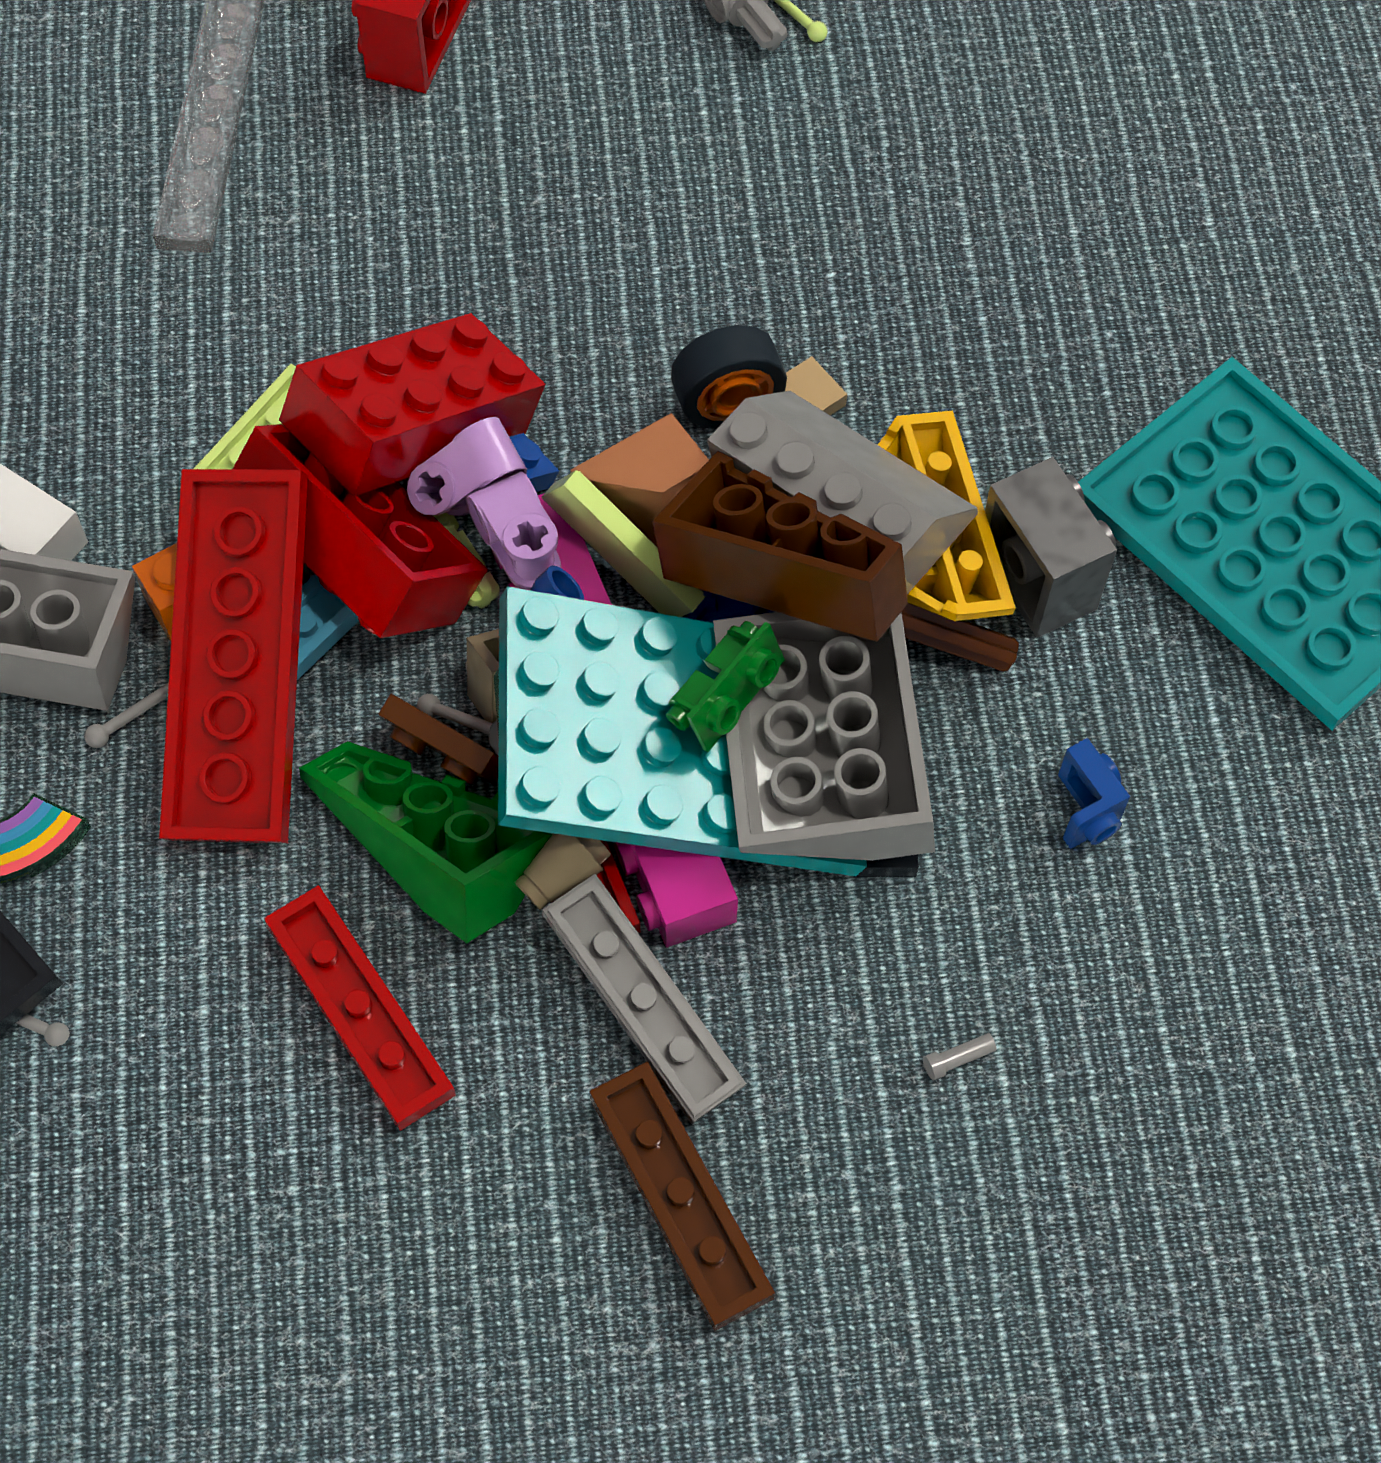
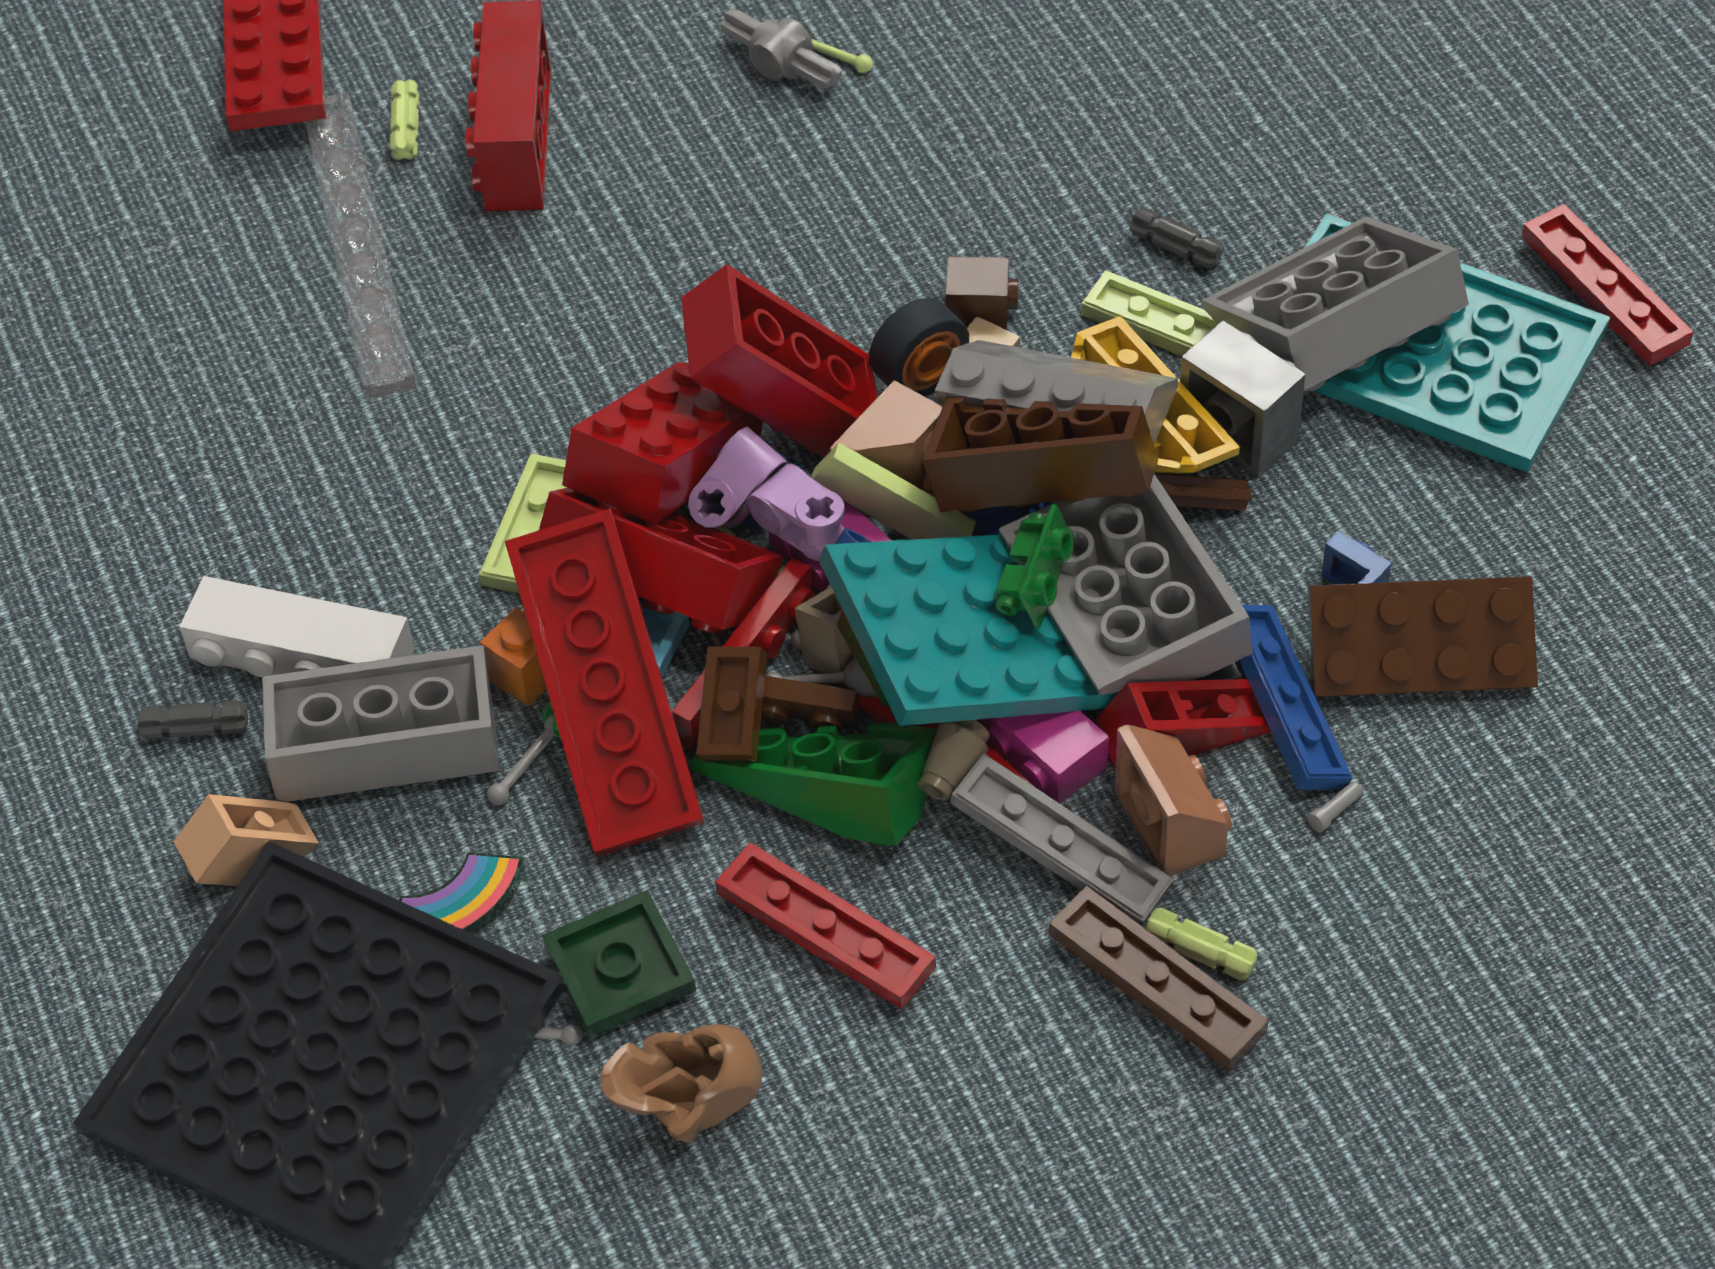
camera: 15 degrees left, 10 degrees down
none -> dark green plate [542,890,697,1038]
none -> medium nougat head [600,1024,763,1144]
none -> red plate [672,558,815,752]
none -> red brick [681,264,877,458]
none -> reddish brown plate [696,647,767,761]
none -> brick [945,256,1019,330]
none -> yellowish green tile [1081,270,1218,356]
none -> red slope [1095,679,1271,767]
none -> nougat slope [1114,725,1232,876]
none -> dark grey axle [1129,207,1224,269]
none -> yellowish green axle [1146,908,1257,980]
none -> light grey slope [1201,216,1469,392]
none -> blue tile [1239,604,1353,790]
none -> reddish brown plate [1307,576,1538,697]

